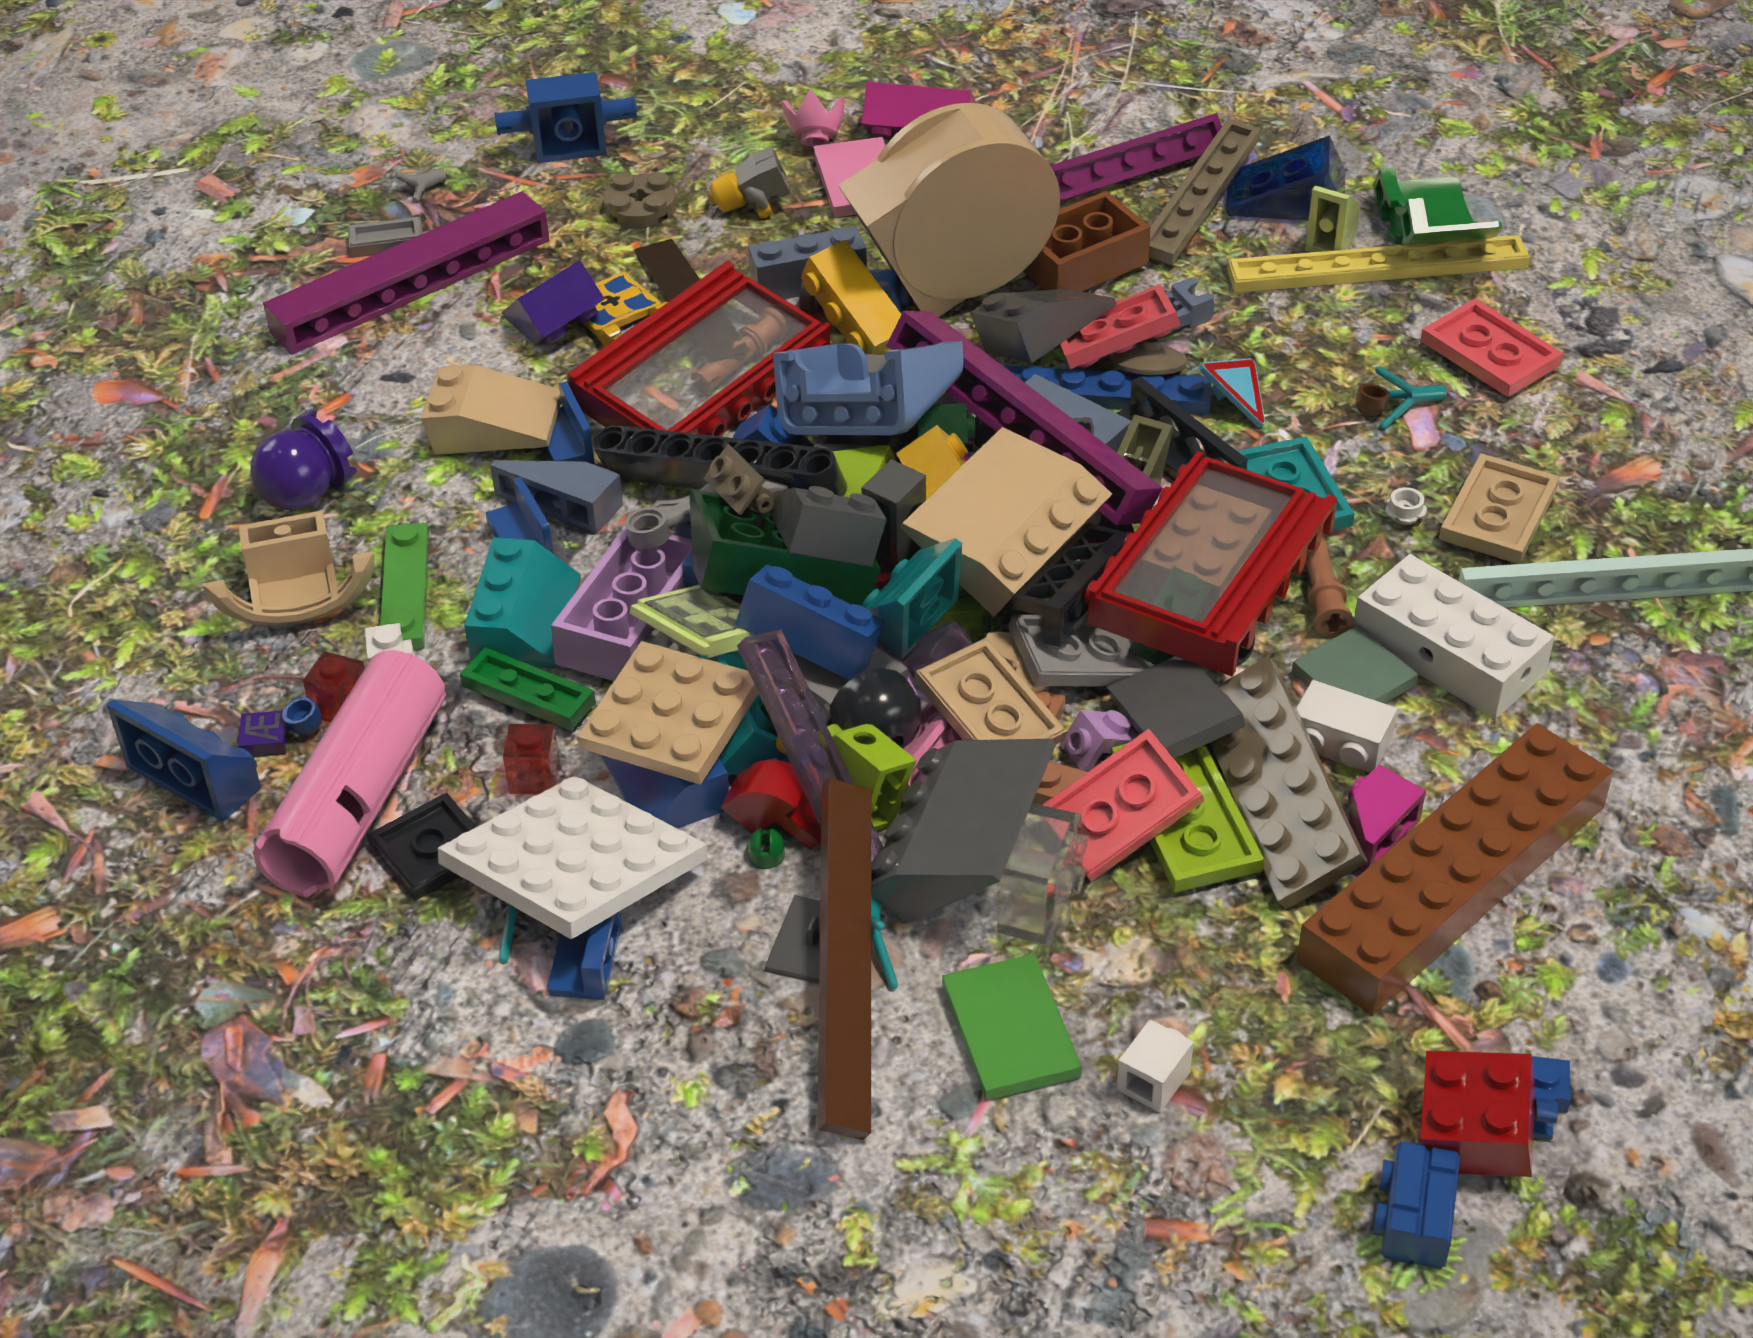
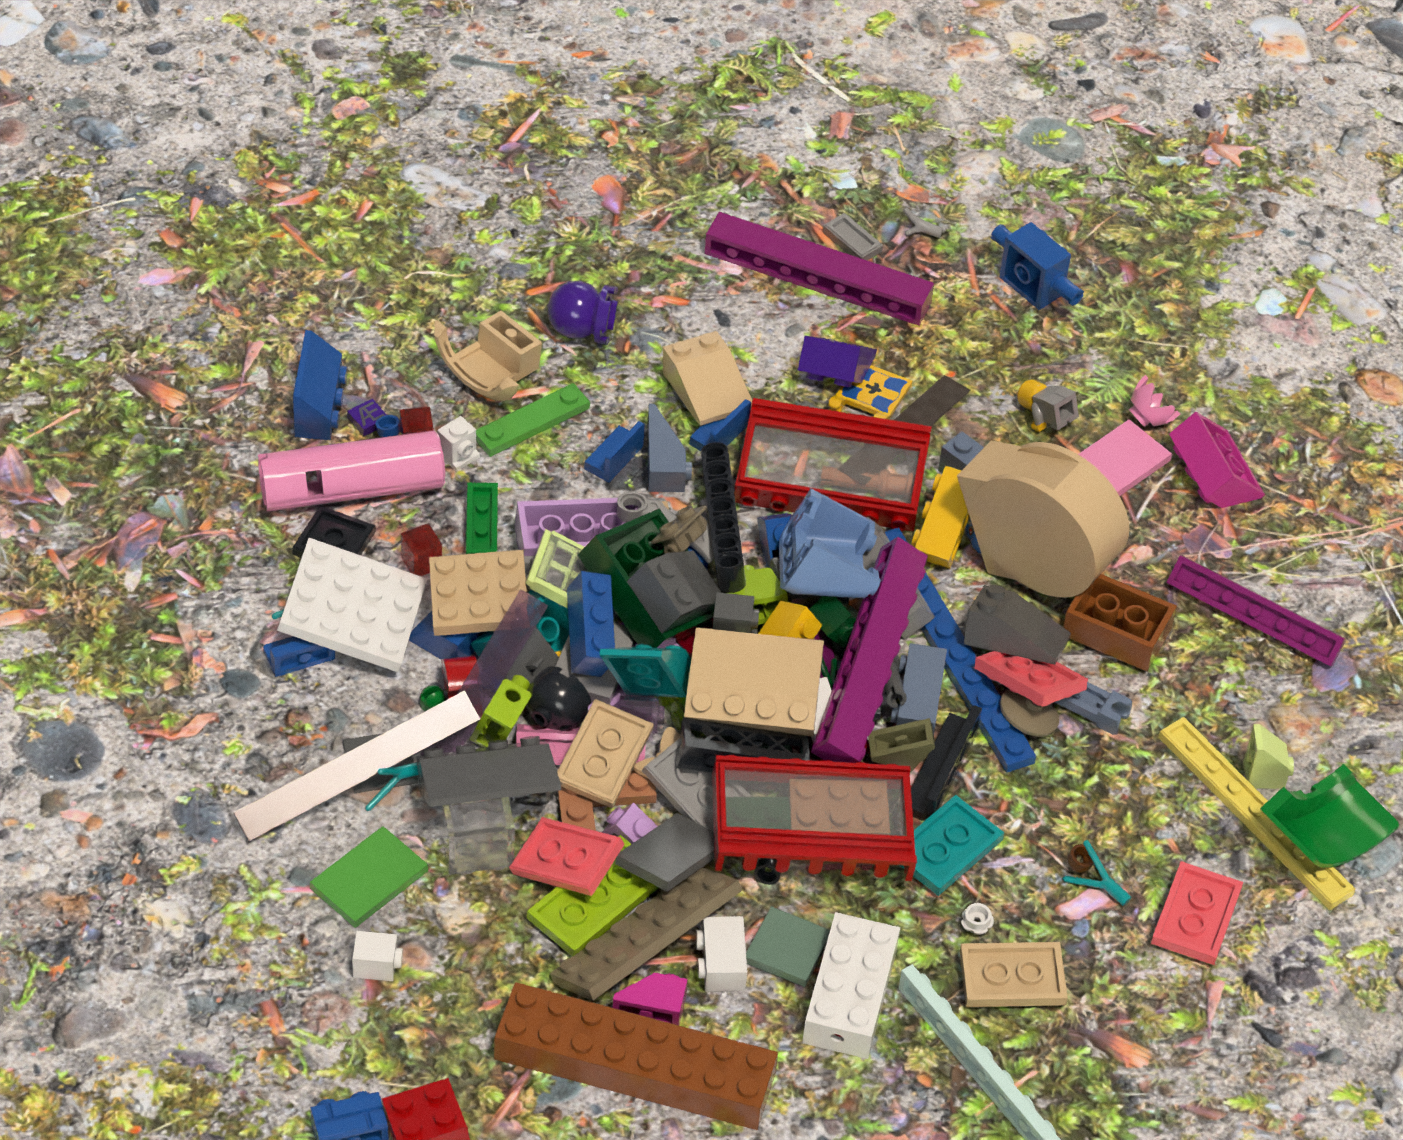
camera: 55 degrees right, 5 degrees up
teal slope [464,537,581,669] -> none
dark tan plate [604,172,677,228] -> none
dark tan plate [1149,118,1261,265] -> none
medium azure piece [1199,358,1266,427] -> none
clear blue slope [1226,135,1345,221] -> none
nougat pin [1305,533,1353,638] -> none

